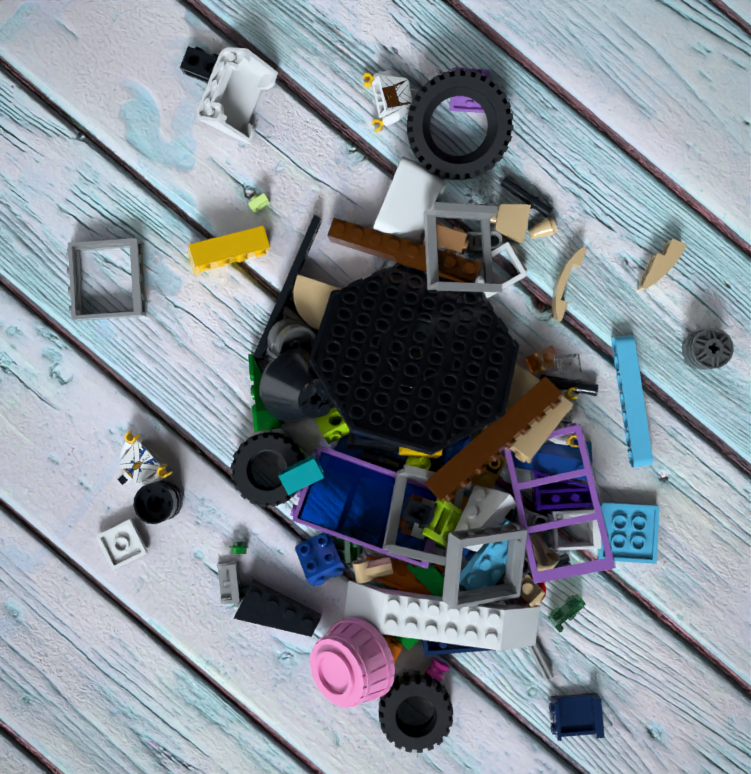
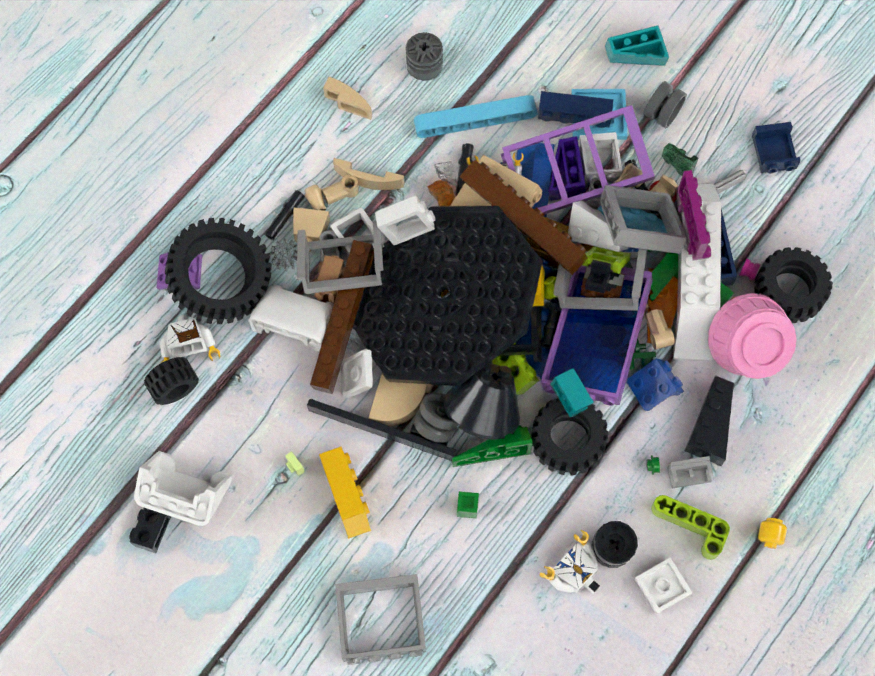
camera: 95 degrees left, 20 degrees down
none -> black tyre [144,357,199,405]
none -> tan piece [322,175,359,205]
none -> white plate [342,349,373,398]
none -> white window [375,195,435,245]
none -> green panel [457,491,479,519]
none -> dark blue brick [538,91,613,128]
none -> teal wedge [605,25,669,66]
none -> dark grey wheel [644,81,687,129]
none -> lime beam [651,495,730,560]
none -> magenta plate [677,170,711,261]
none -> yellow head [758,518,787,549]

